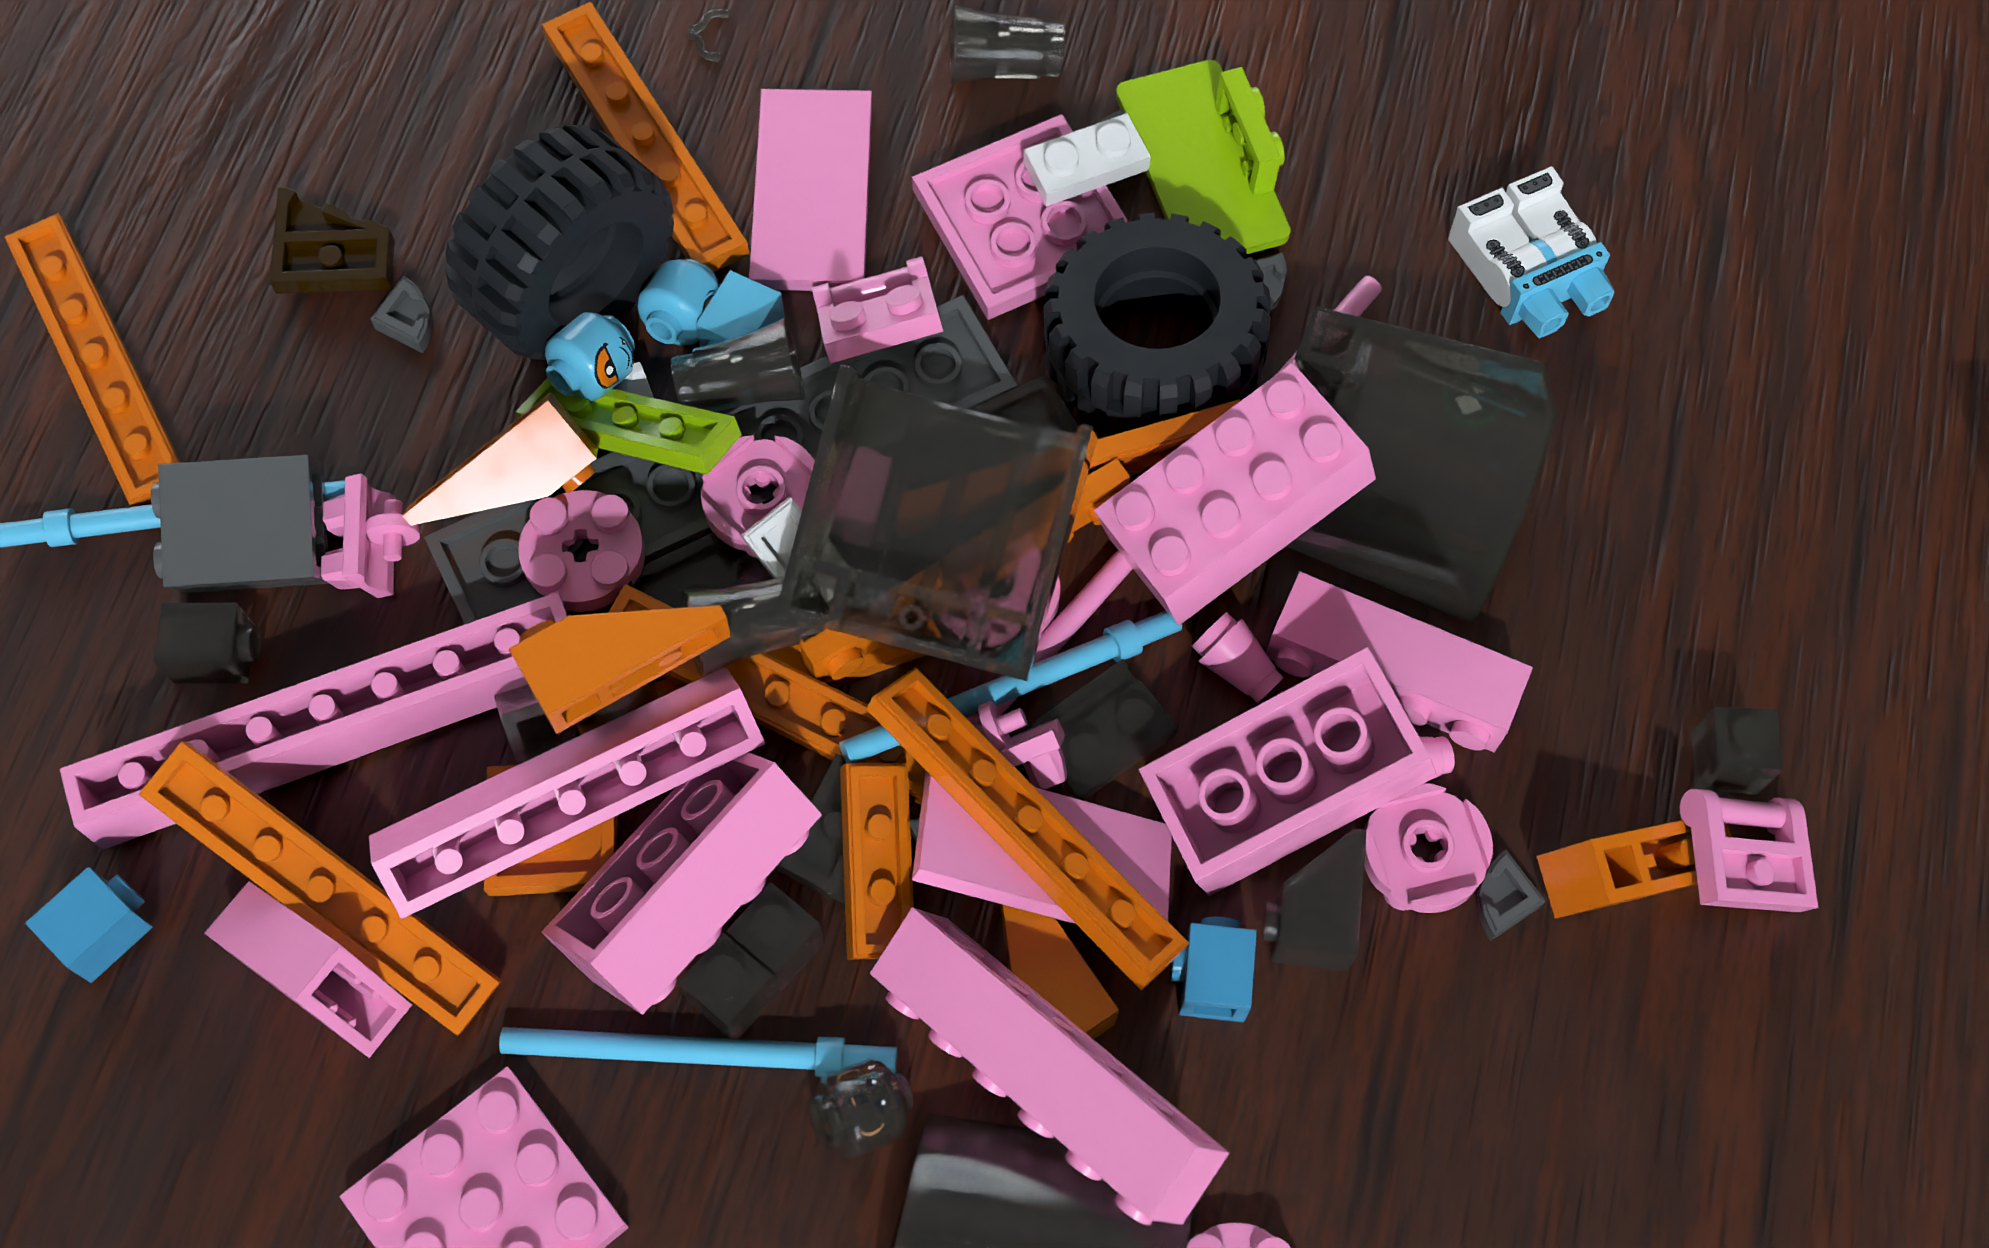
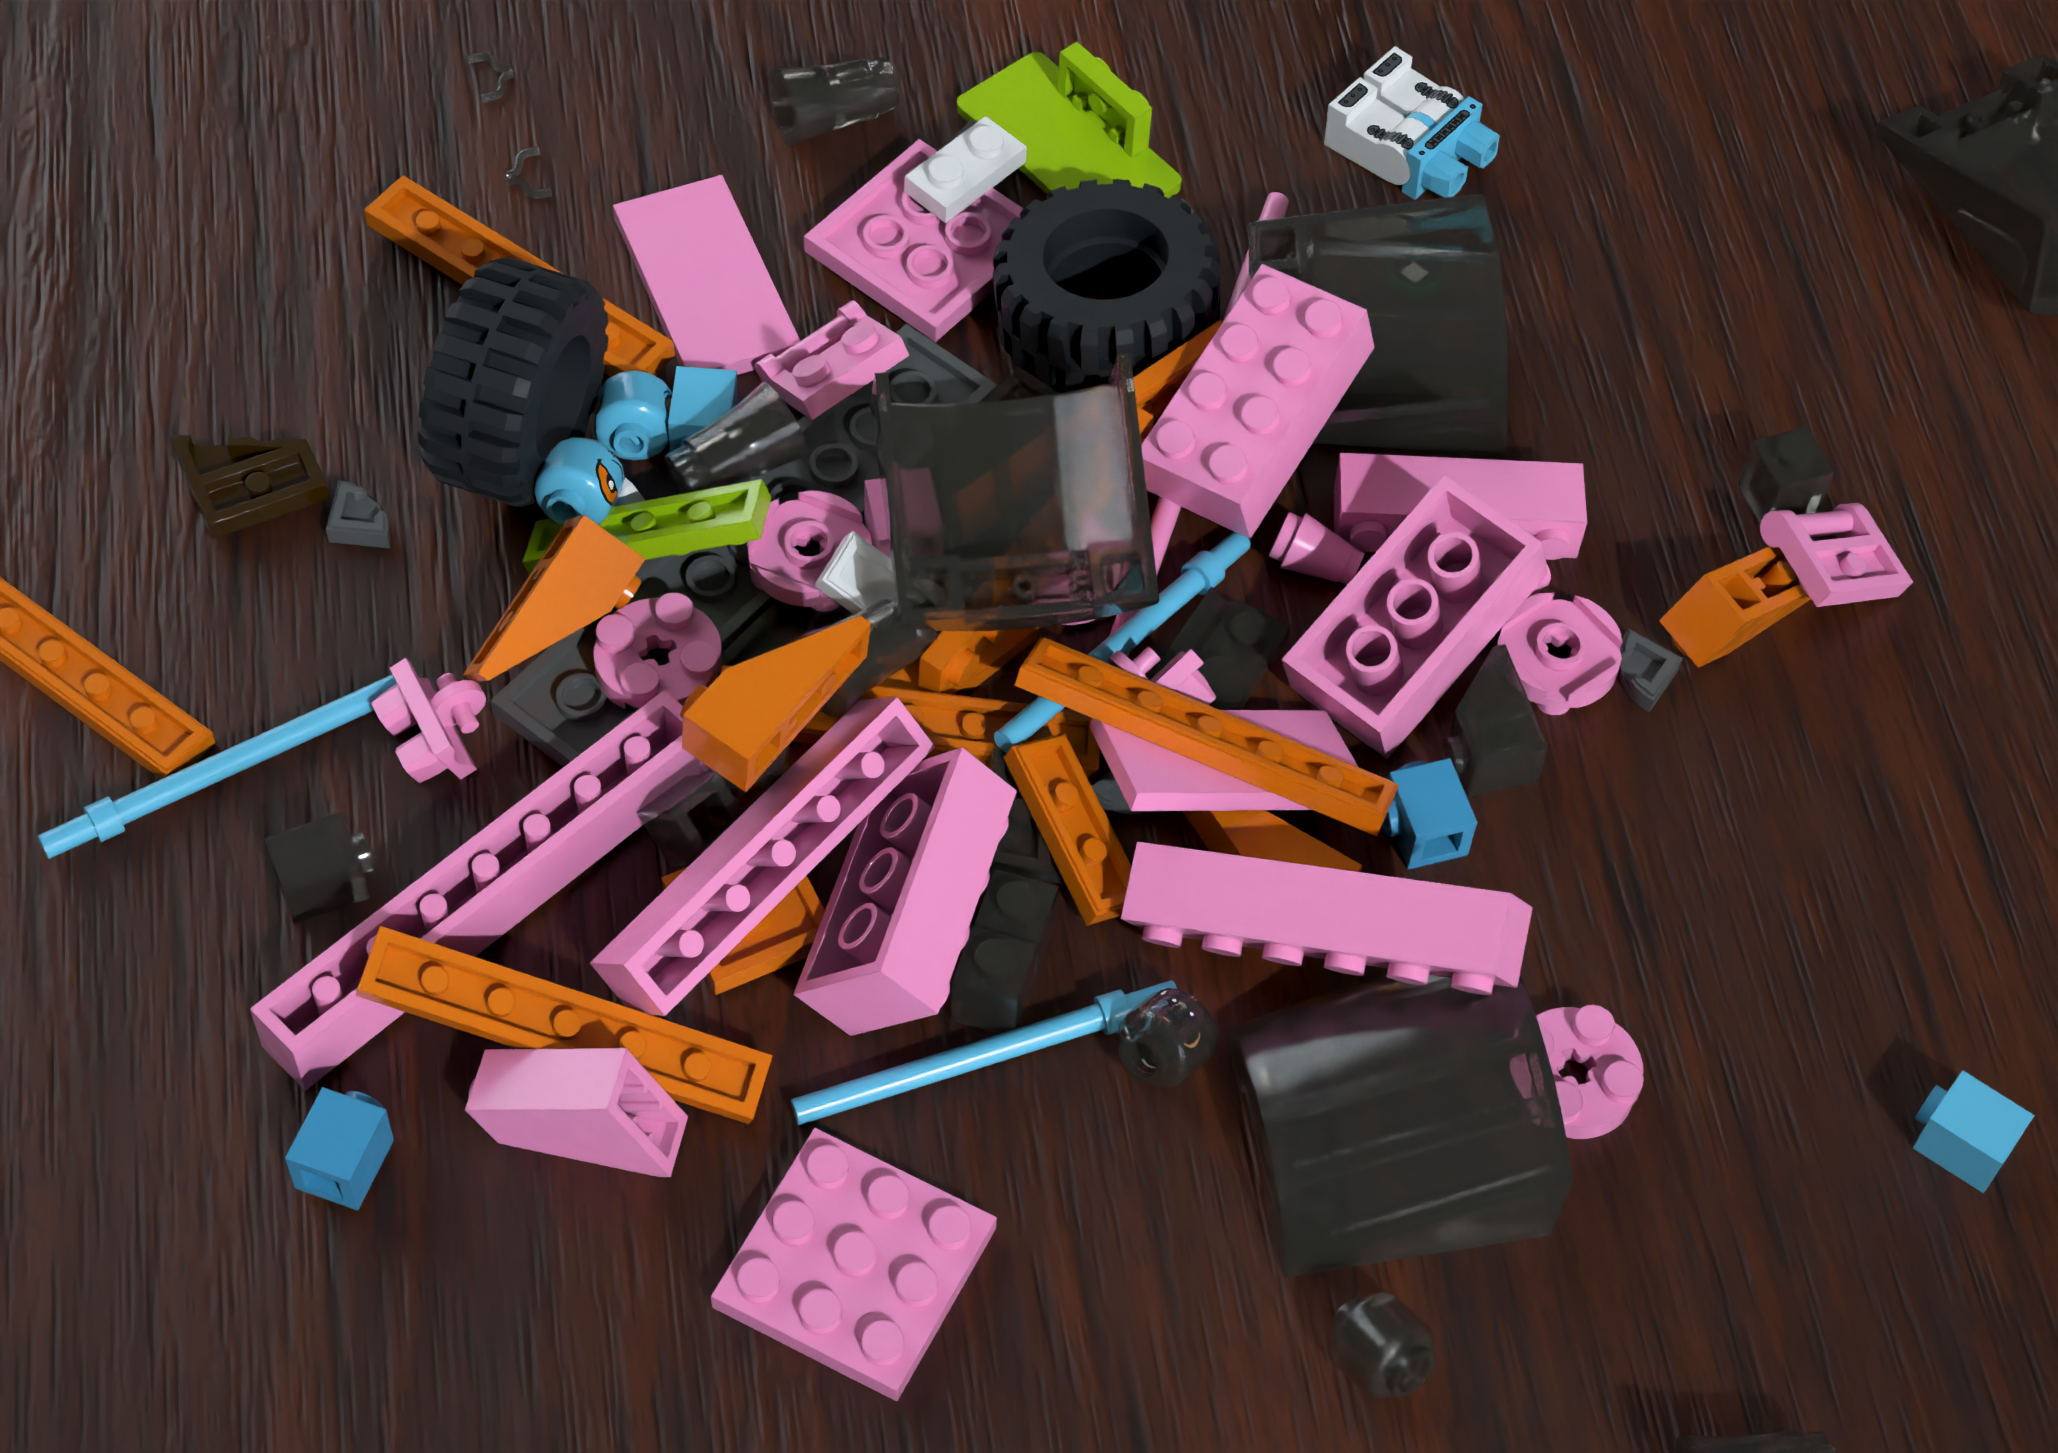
camera: 25 degrees left, 10 degrees down
dark grey brick [151,455,329,593] -> none

